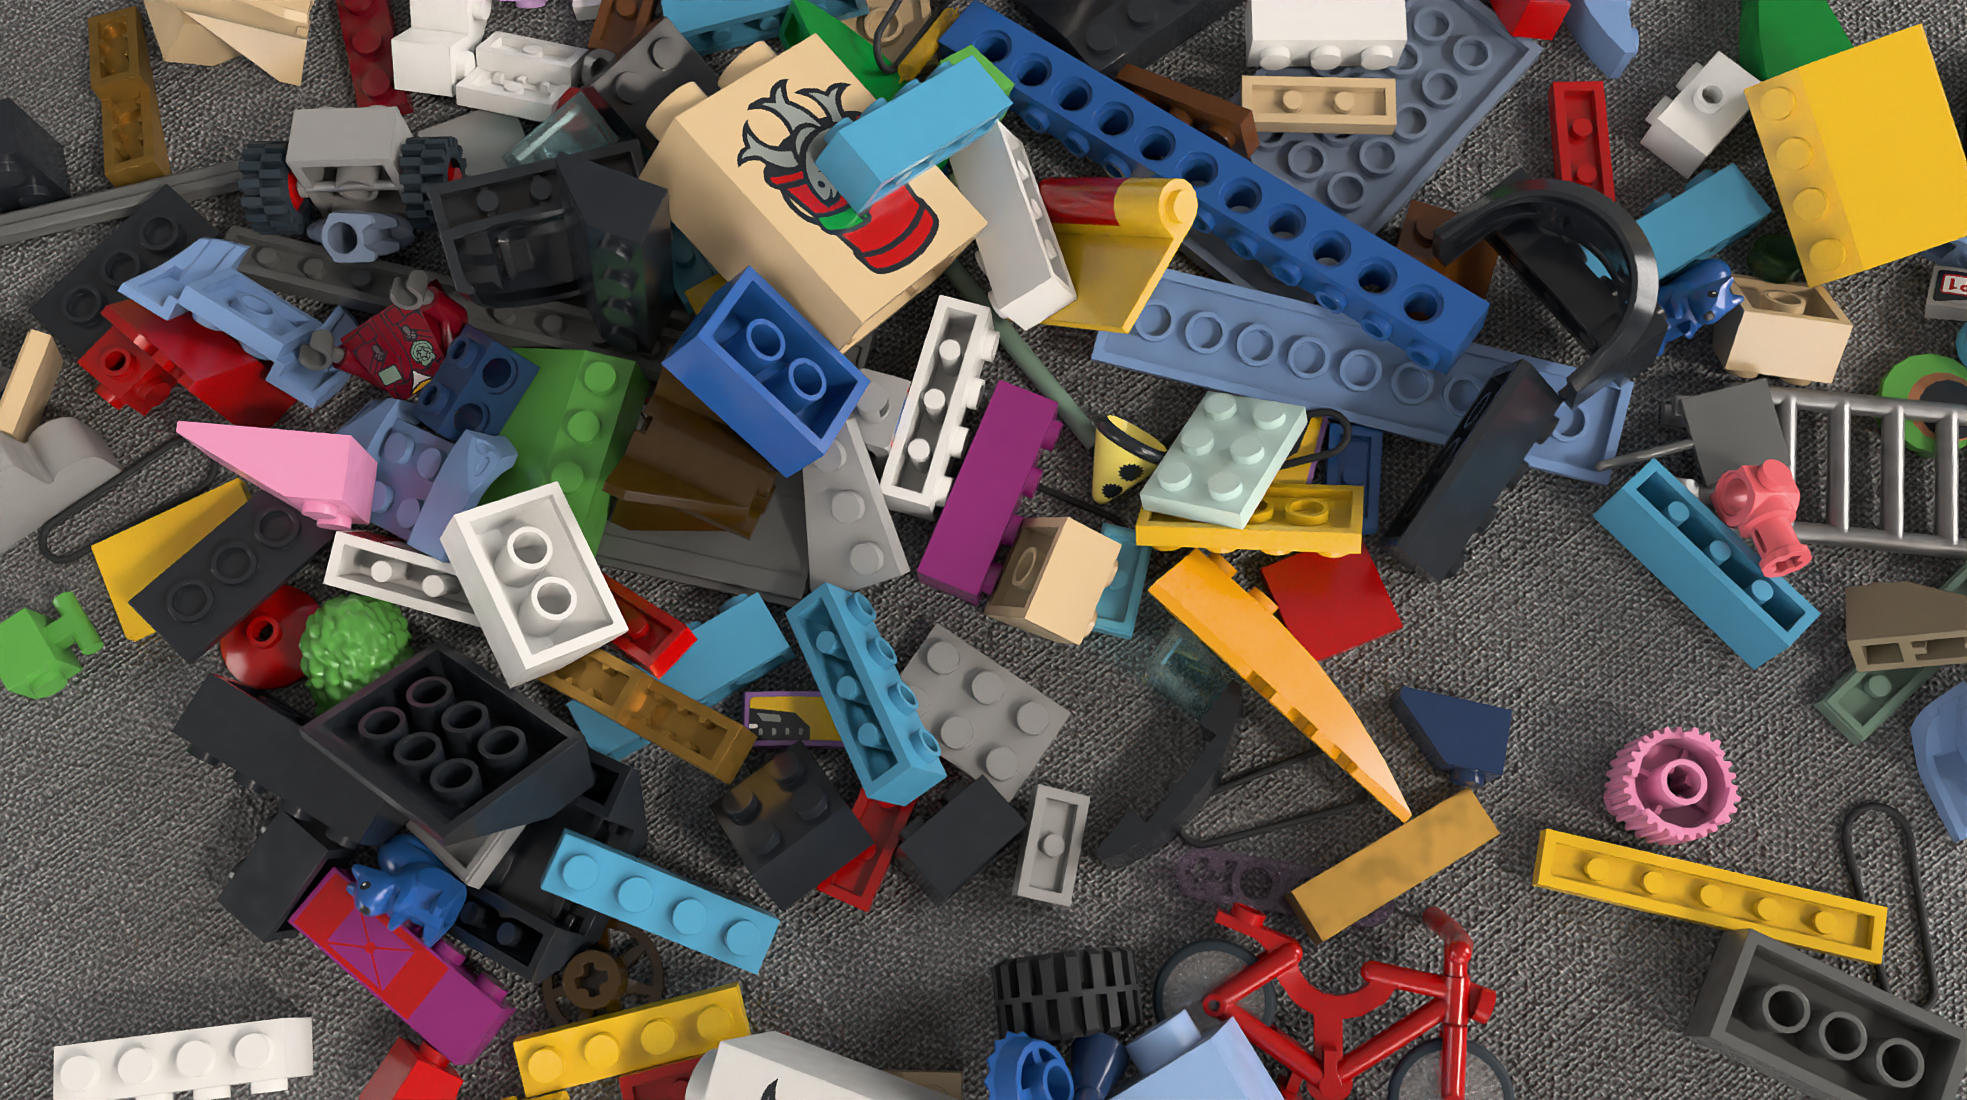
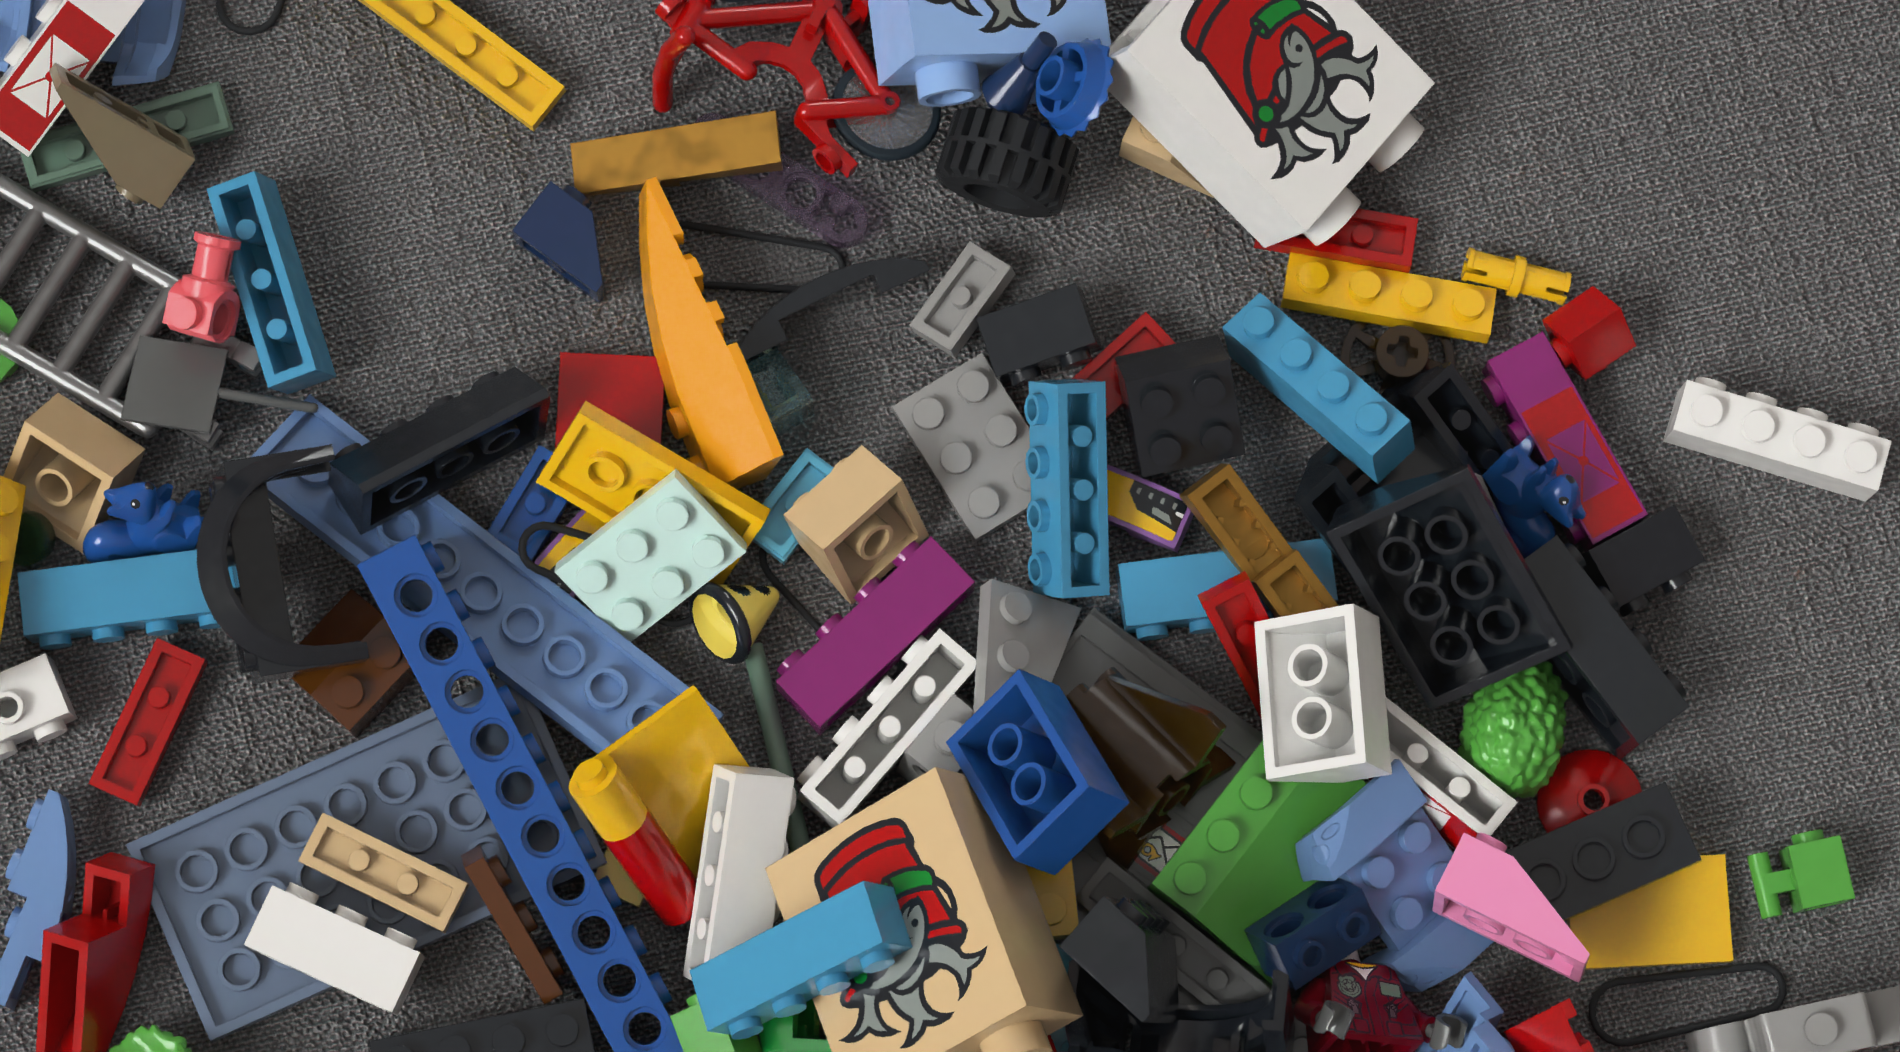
camera: 165 degrees left, 5 degrees up
bright pink brick [1603,727,1741,846] -> none

